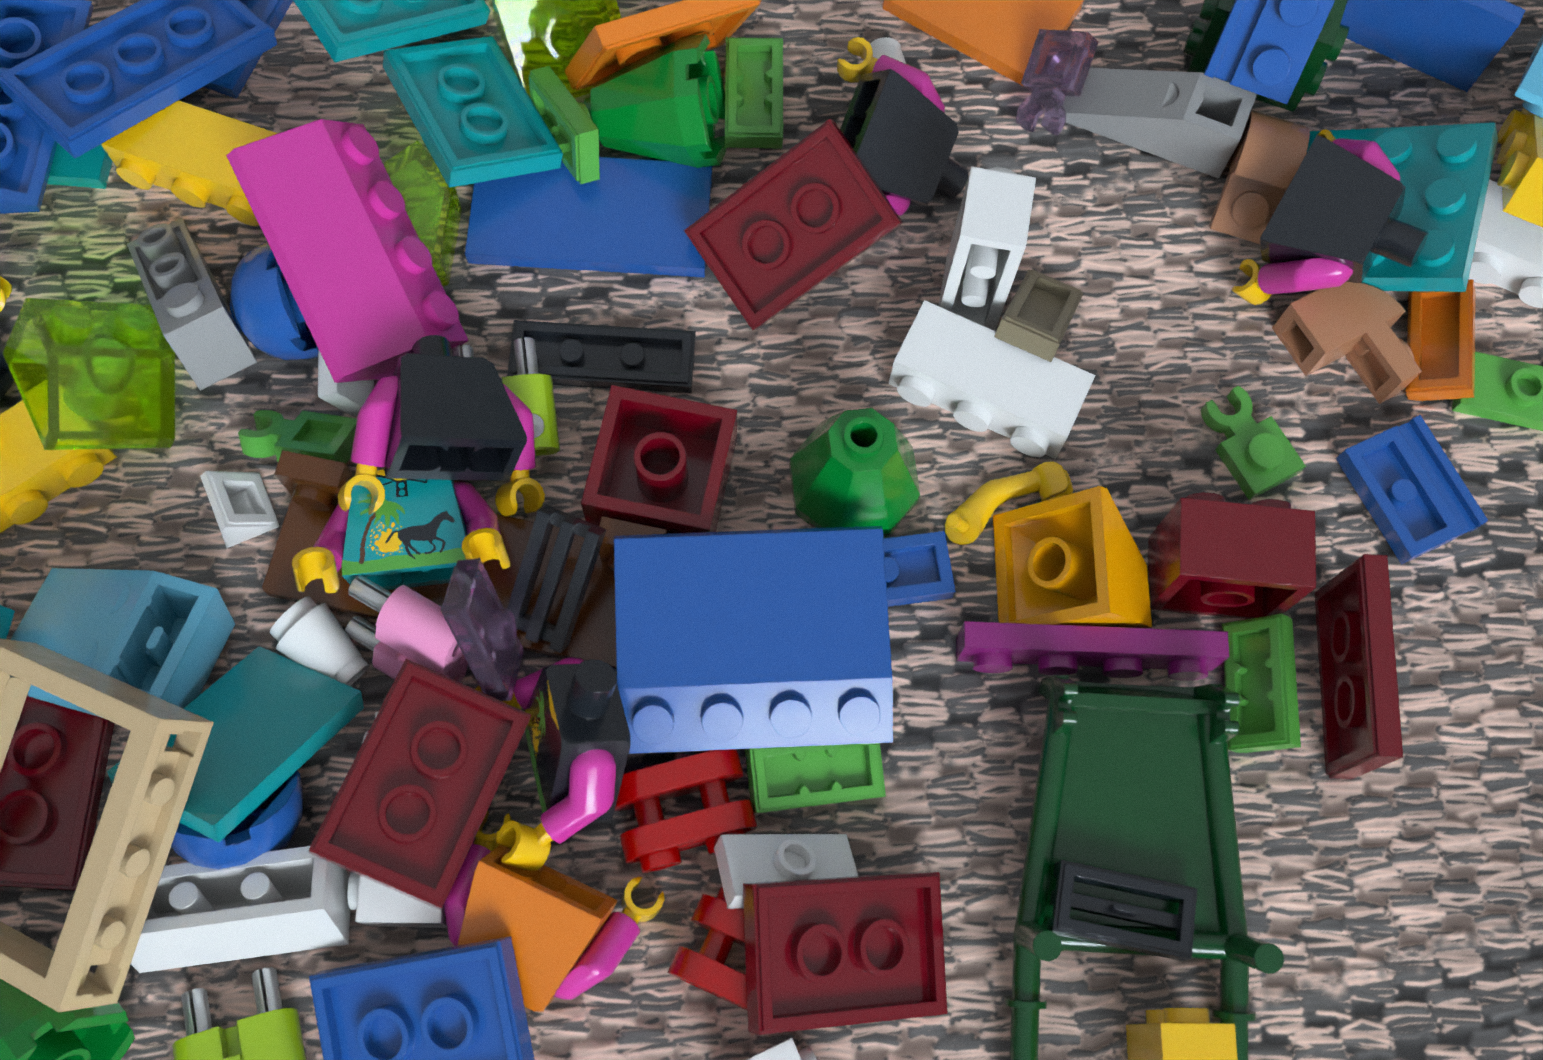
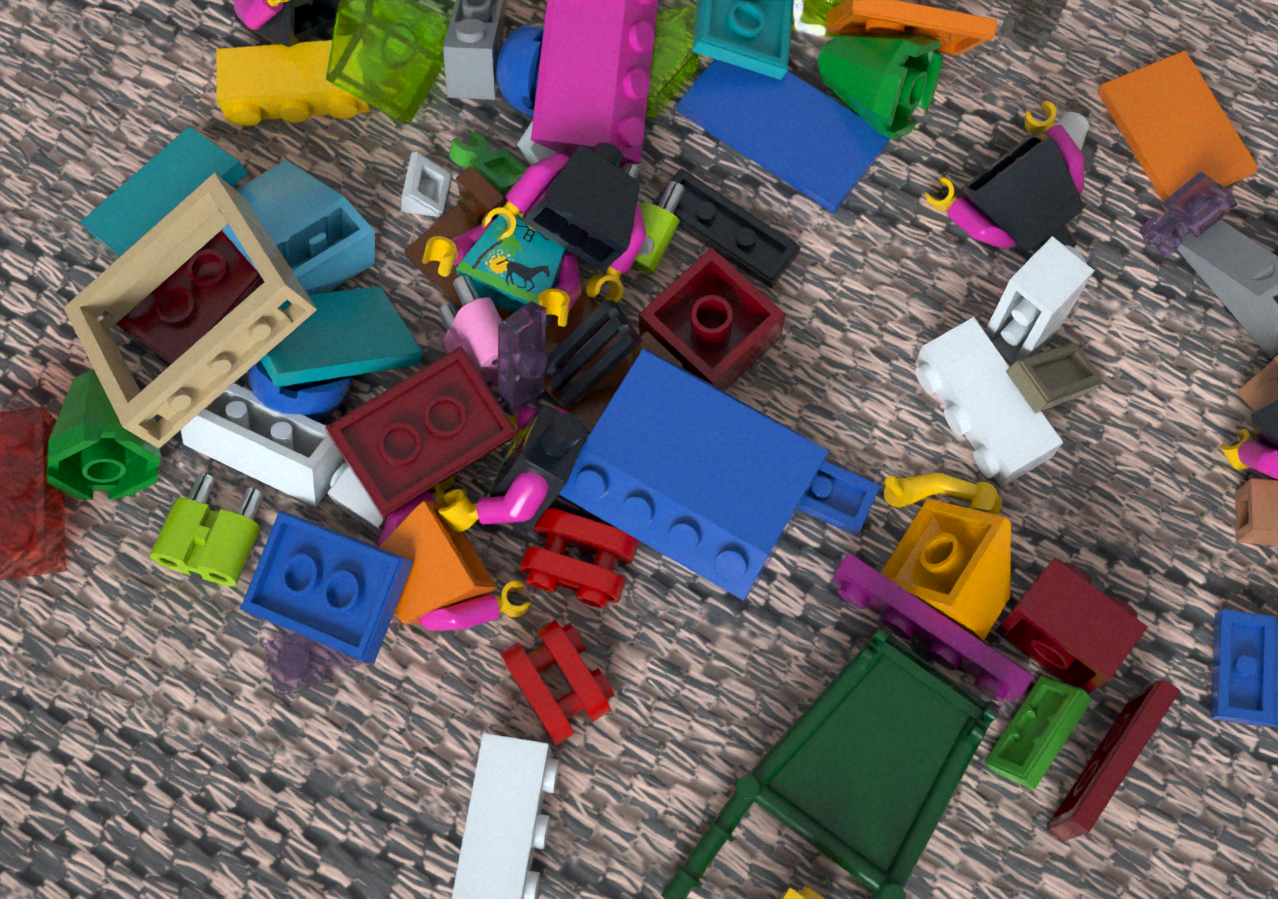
camera: 40 degrees right, 0 degrees up
white cone [270,596,370,686] -> none
bright green plate [529,66,600,184] -> none
dark red tile [684,119,903,331] -> none
white plate [714,834,858,909] -> none
bright green plate [725,37,783,149] -> none
dark red tile [743,871,948,1035] -> none
bright green plate [745,743,886,813] -> none
green cone [789,408,920,538] -> none
black tile [1047,860,1198,961] -> none
bright green plate [1201,386,1306,500] -> none

